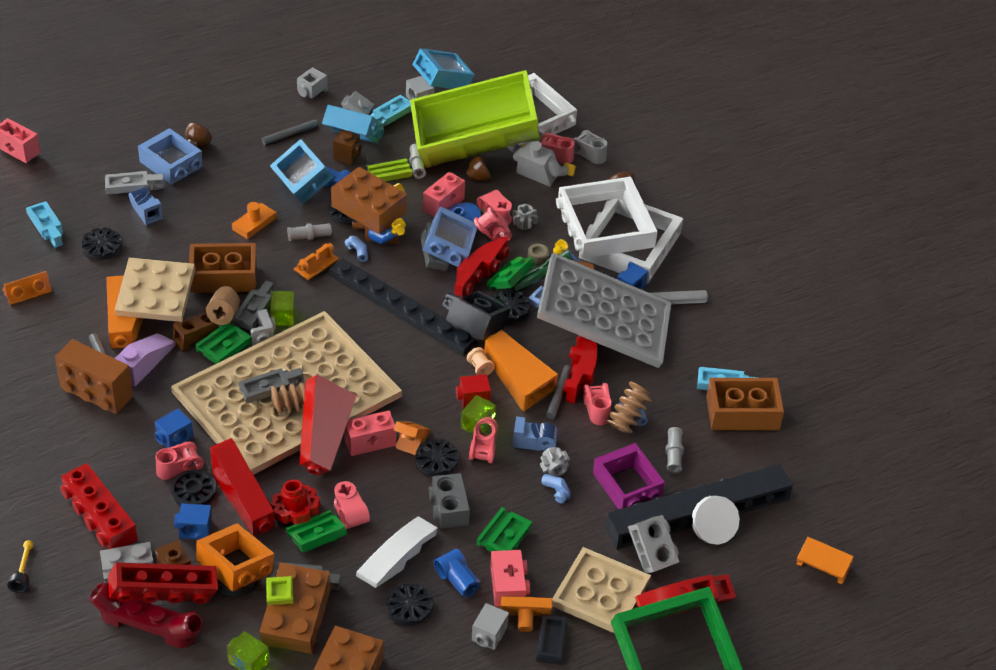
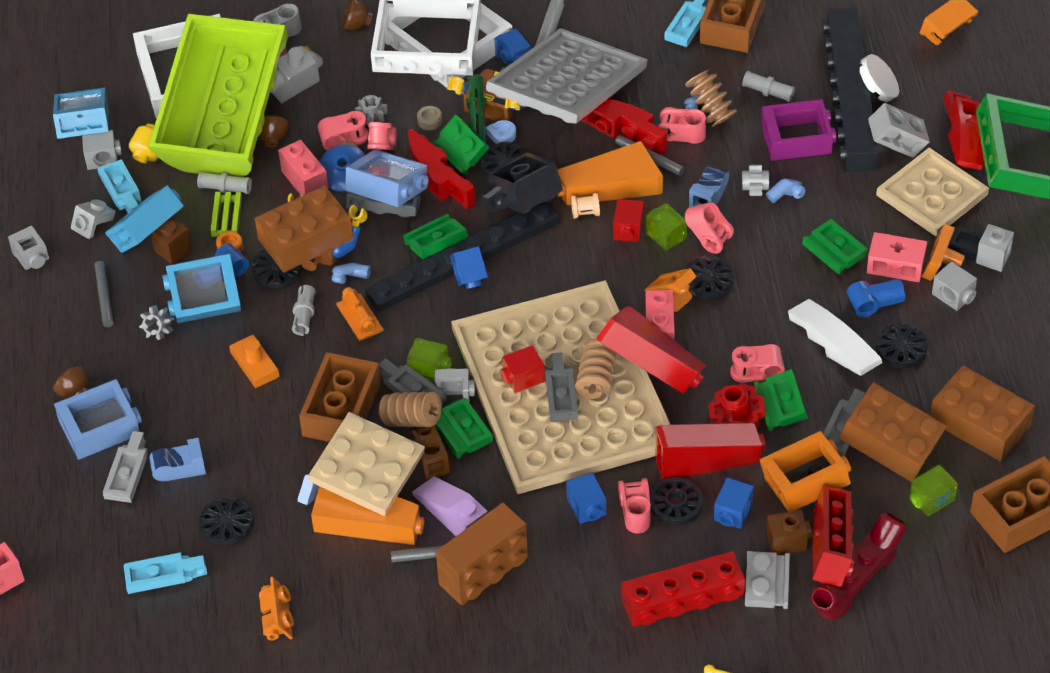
camera: 65 degrees left, 5 degrees up
lime tile [266,576,294,605] -> none
dark grey brick [428,473,470,529] -> none
none -> light grey gear [139,305,175,340]
none -> green plate [403,214,468,259]
none -> blue brick [450,246,488,289]
none -> red brick [500,345,545,393]
none -> light grey brick [976,224,1014,272]

